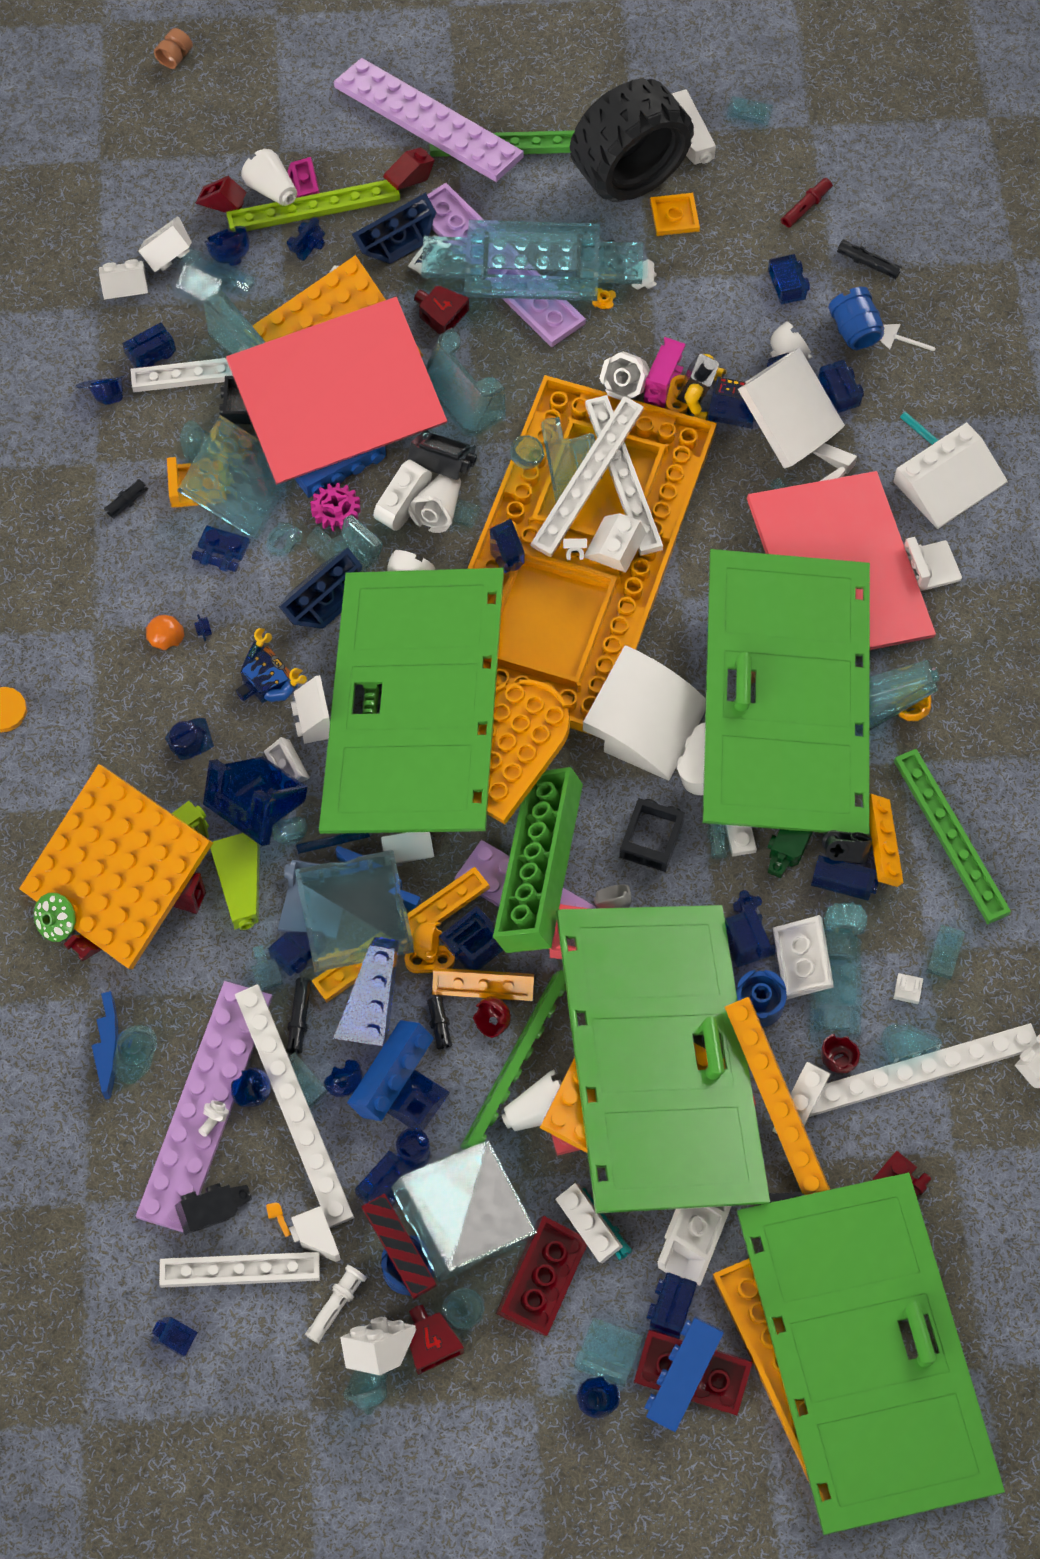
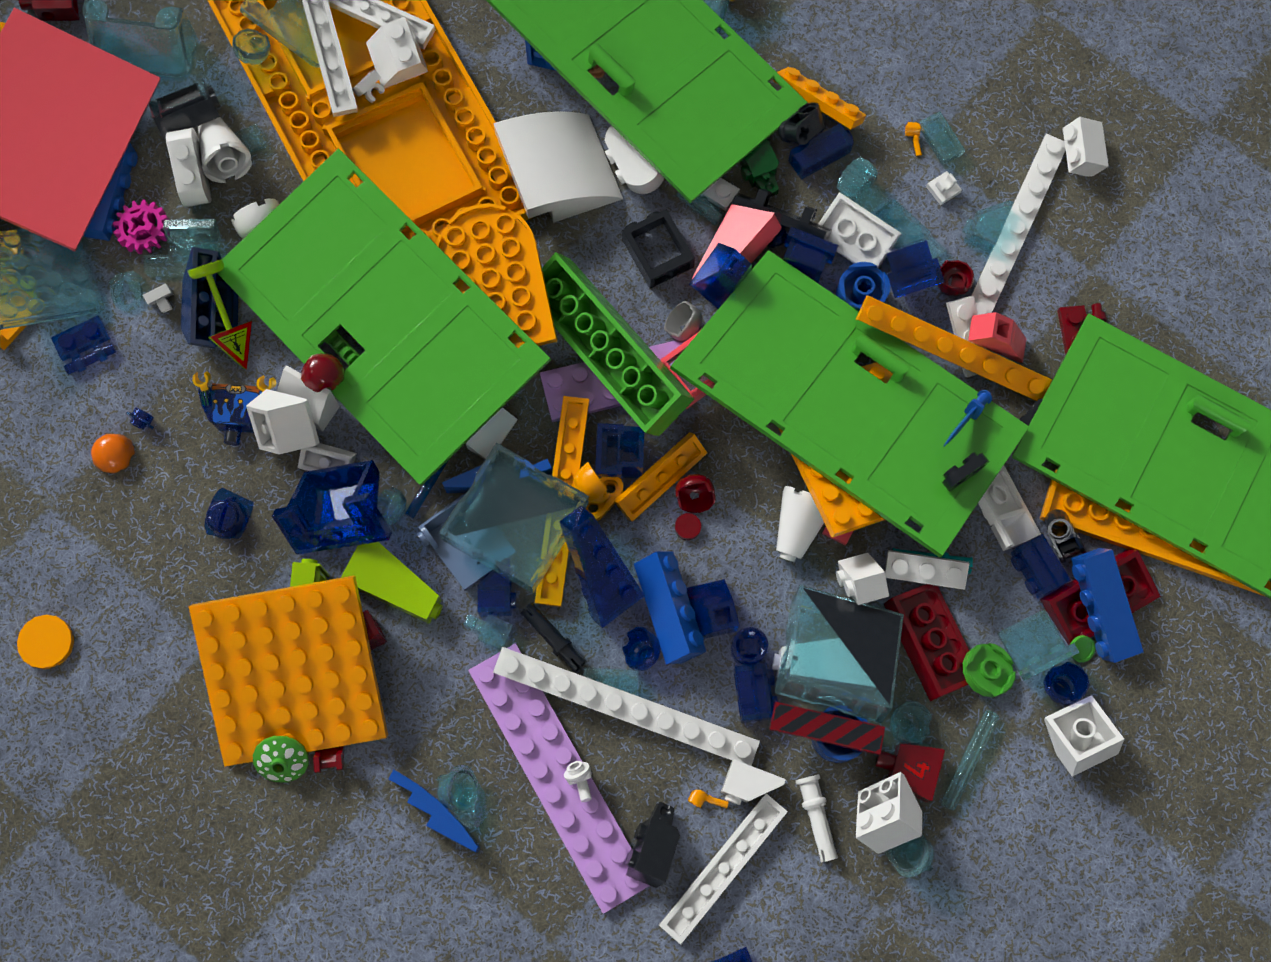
camera: 50 degrees left, 10 degrees up
clear blue hair [231,1068,272,1107] -> none
black pin [427,997,453,1050] -> none
bright green plate [460,970,566,1152] -> none
clear blue slope [490,519,524,574] -> none
bright green plate [894,749,1011,925] -> none
none -> white tile [143,283,174,313]
none -> lime piece [187,259,252,370]
none -> white slope [246,389,320,455]
none -> dark red hair [301,353,344,393]
none -> dark red tile [675,513,701,541]
none -> clear blue slope [689,243,752,310]
none -> slope [692,204,782,297]
none -> black hinge [732,189,832,241]
none -> white brick [836,553,889,605]
none -> clear blue plate [885,238,944,298]
none -> light orange hand [905,122,922,156]
none -> clear light blue axle [940,710,999,811]
none -> black plate [942,452,990,492]
none -> blue sword [944,390,992,447]
none -> bright green tile [963,643,1016,698]
none -> coral slope [968,312,1027,363]
none -> white slope [1044,695,1124,777]
none -> black piece [1045,509,1087,563]
none -> bright green piece [1069,635,1096,663]

